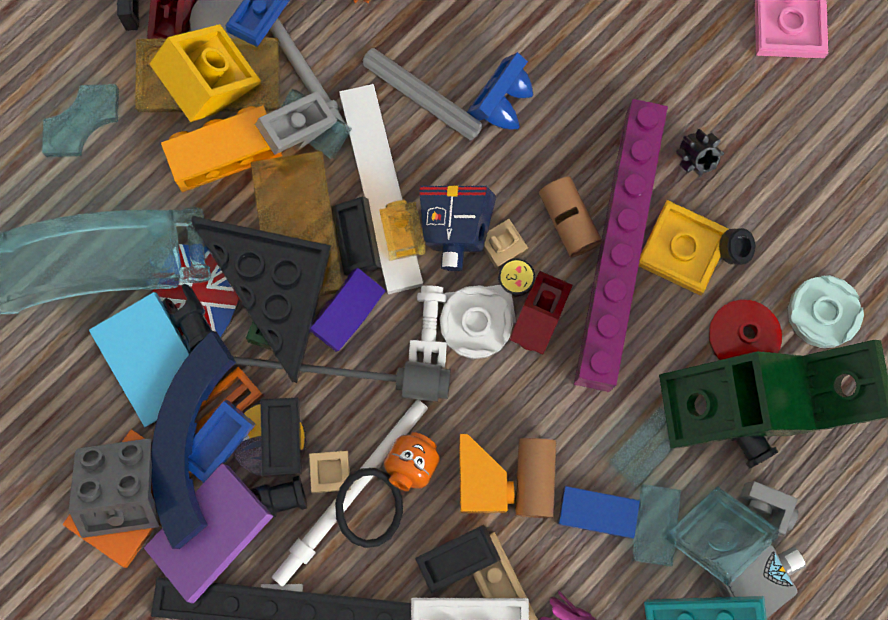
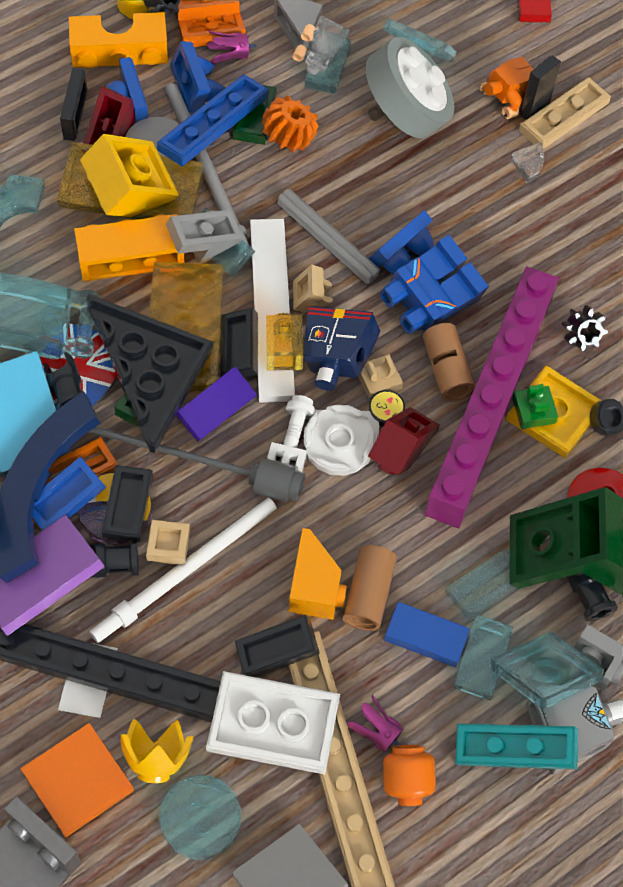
camera: 10 degrees right, 15 degrees down
black piece [335,468,403,548] -> none
orange head [384,432,440,491] -> none
none -> tan tile [293,264,333,313]
none -> blue hips [379,235,489,334]
none -> green tile [512,384,558,429]

